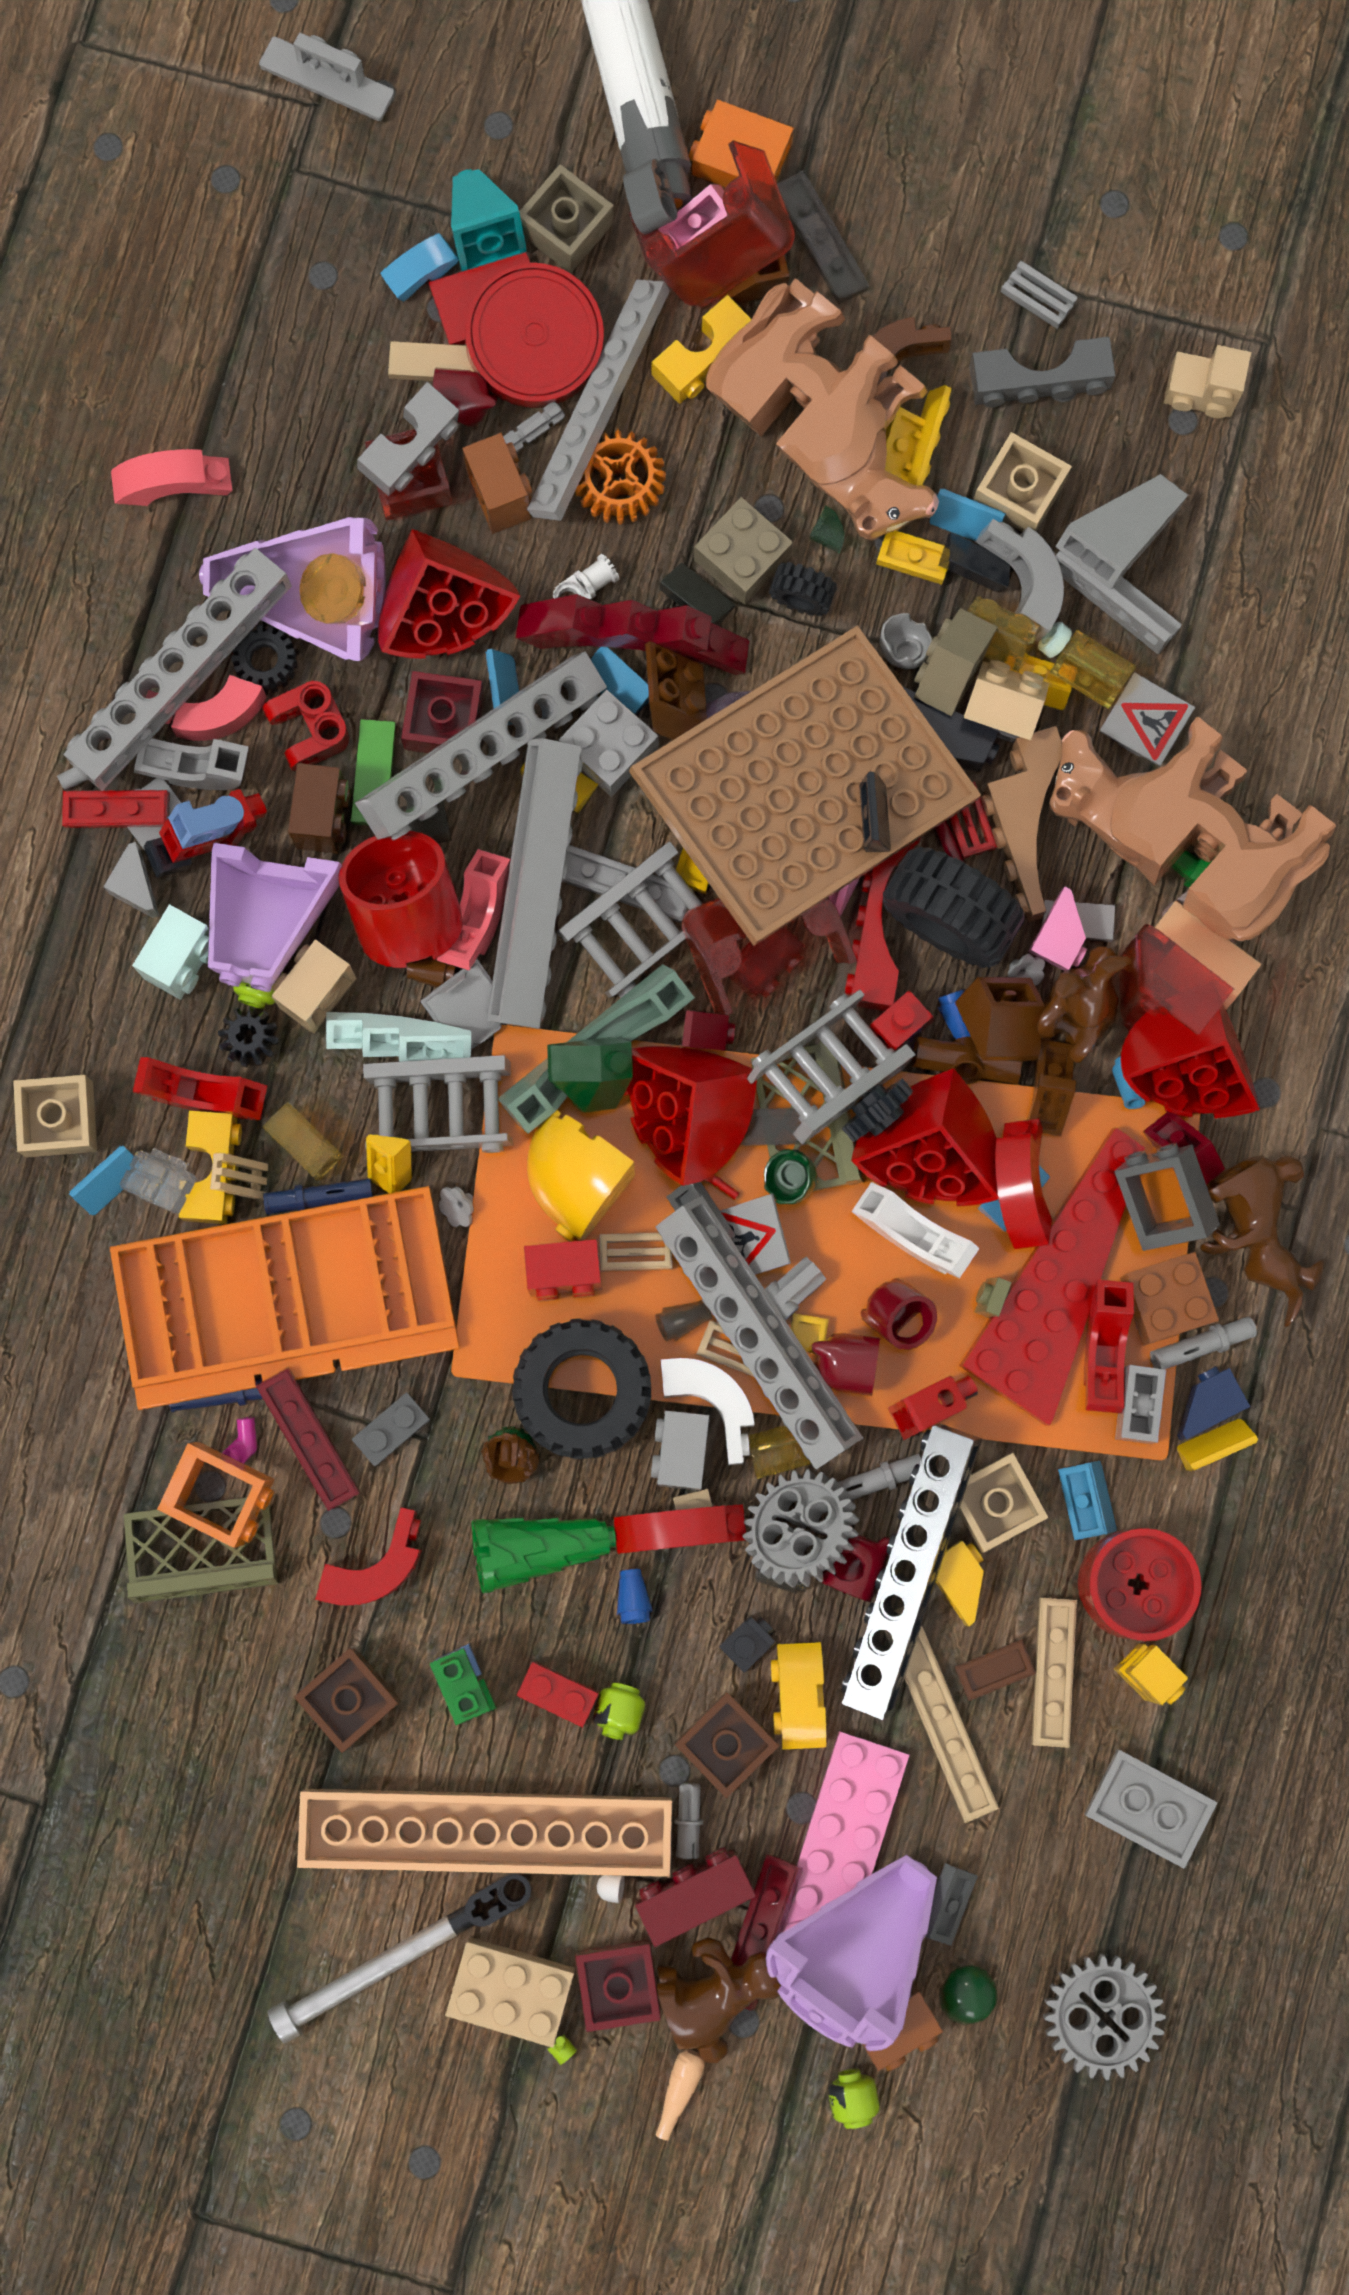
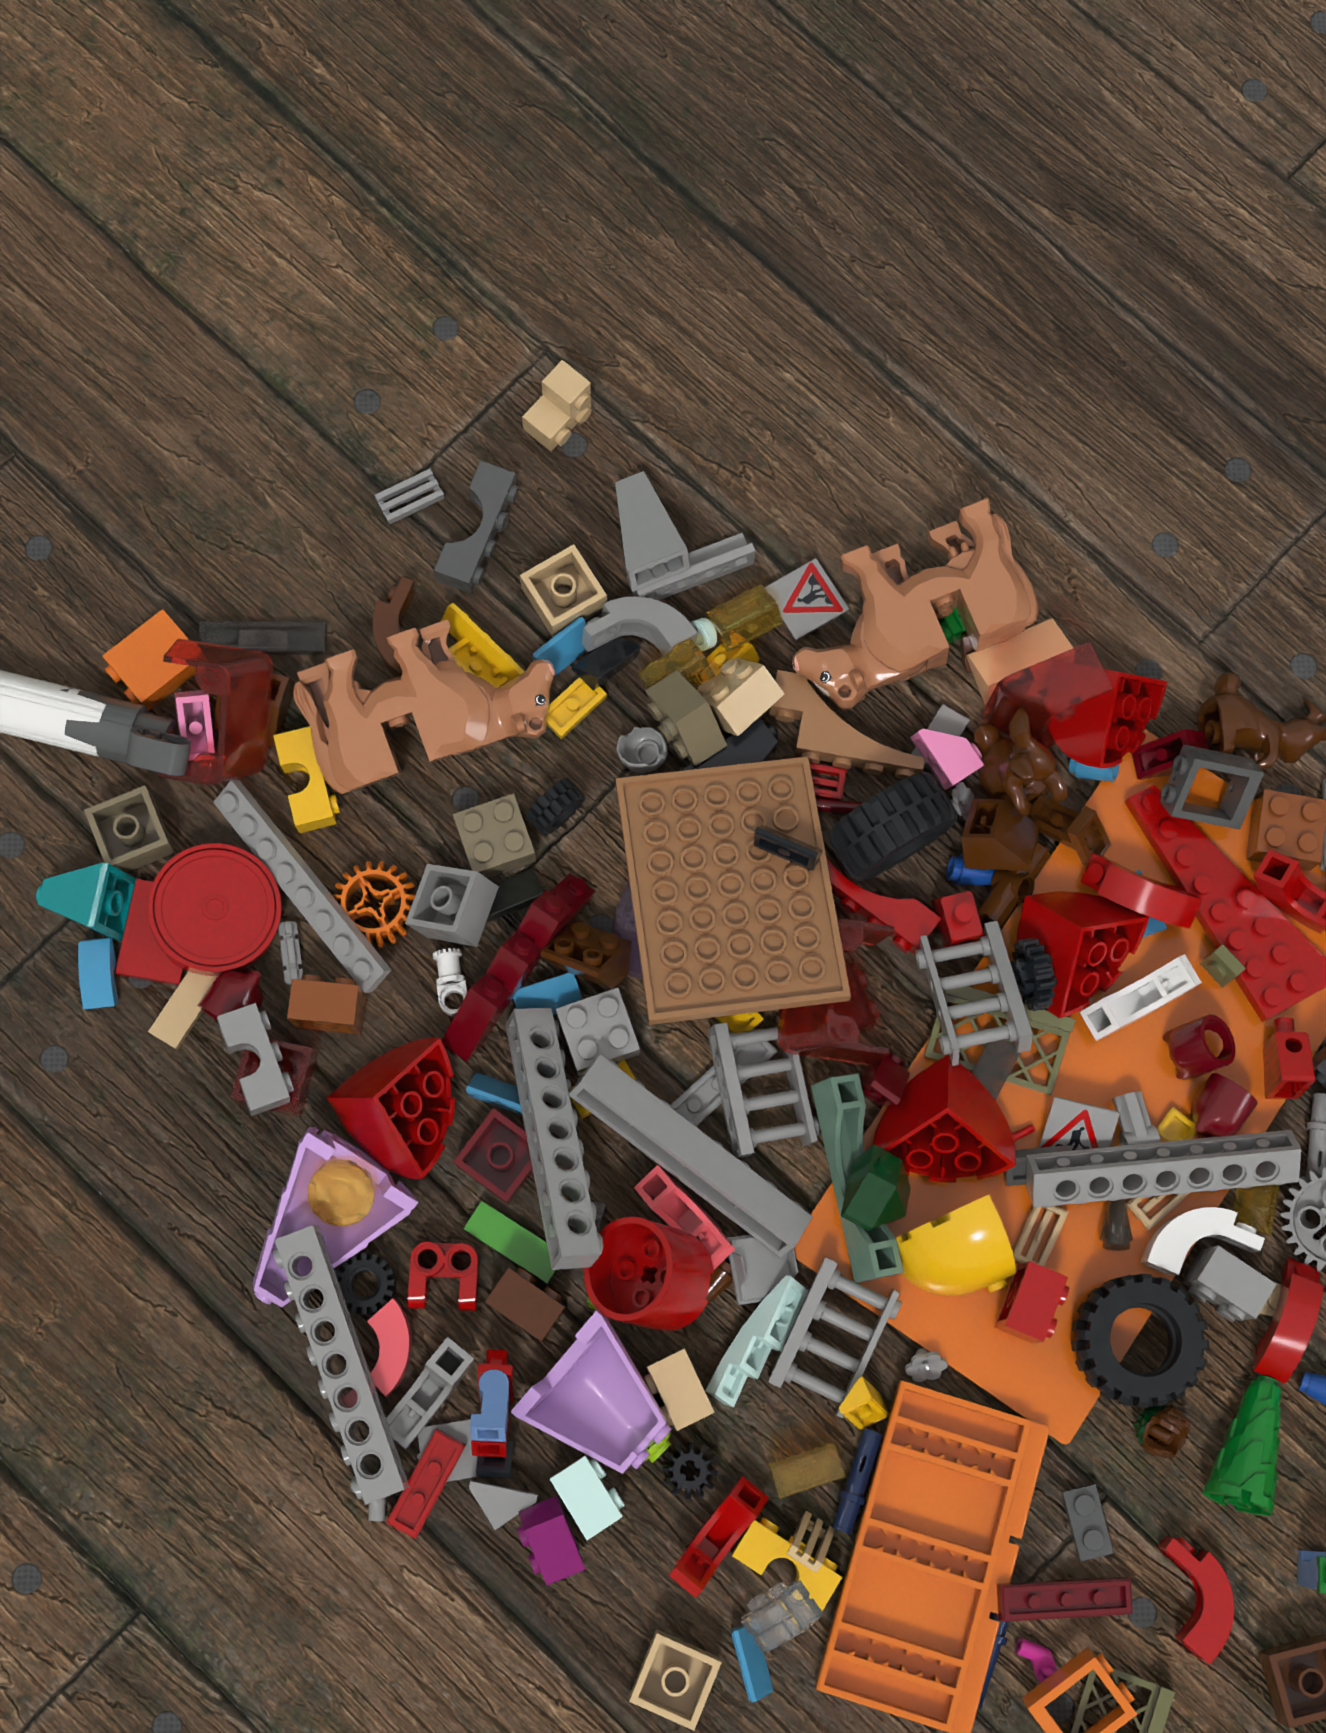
camera: 65 degrees left, 5 degrees down
coral arch [111,449,233,506] -> none
dark green hair [764,1149,818,1204] -> none
clear green tile [809,505,844,554] -> none
none -> light grey brick [405,864,499,947]
none -> magenta brick [517,1496,585,1586]

